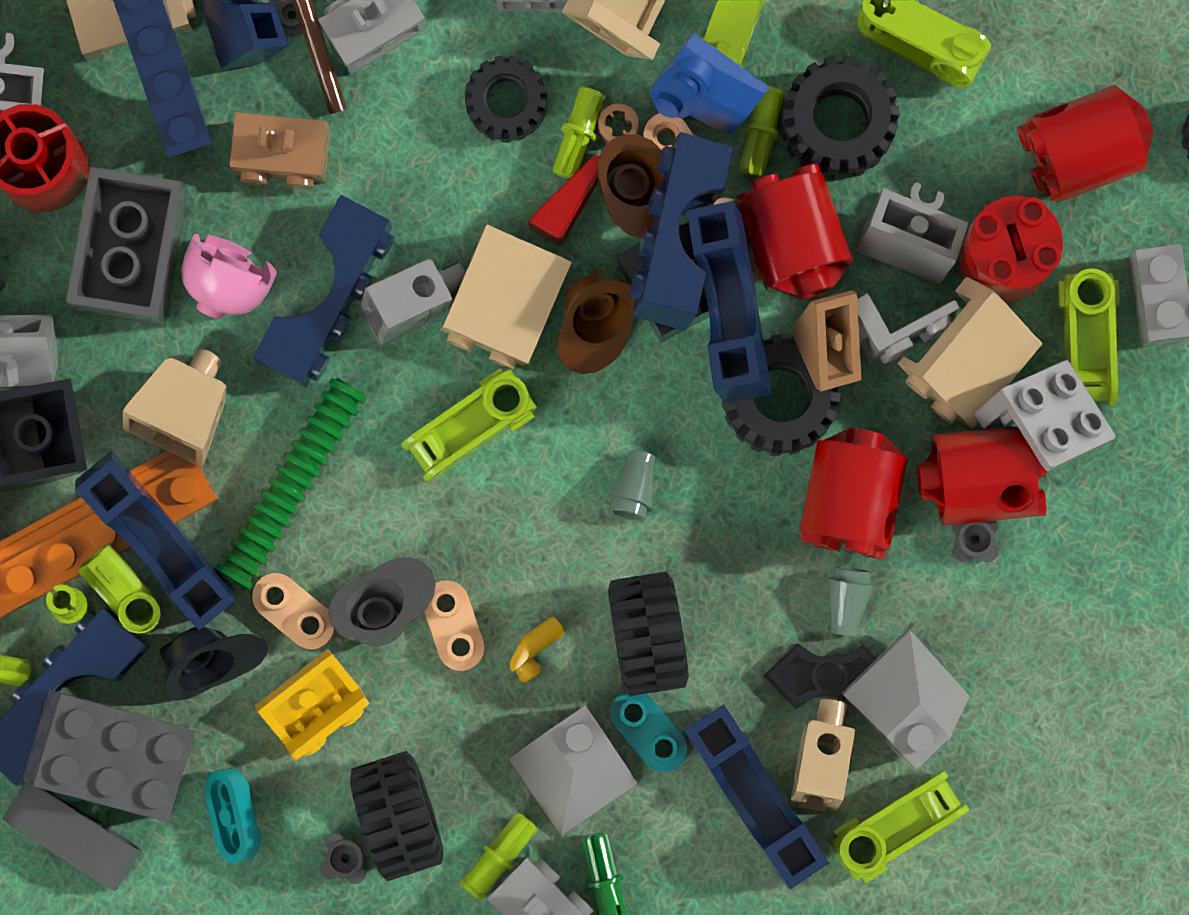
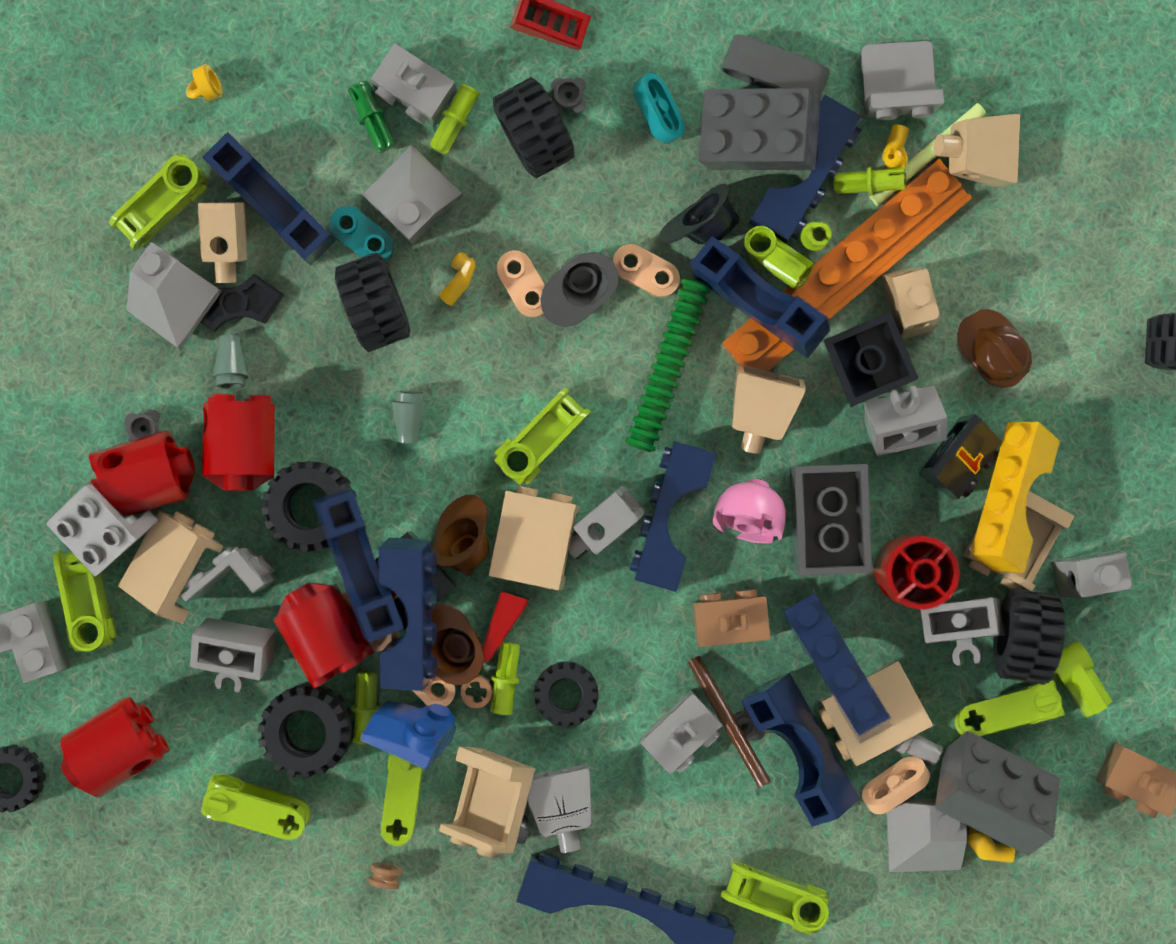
camera: 170 degrees right, 5 degrees up
yellow bracket [254,648,369,760] -> none
medium nougat slope [790,290,861,391] -> none
red cylinder [959,196,1064,302] -> none

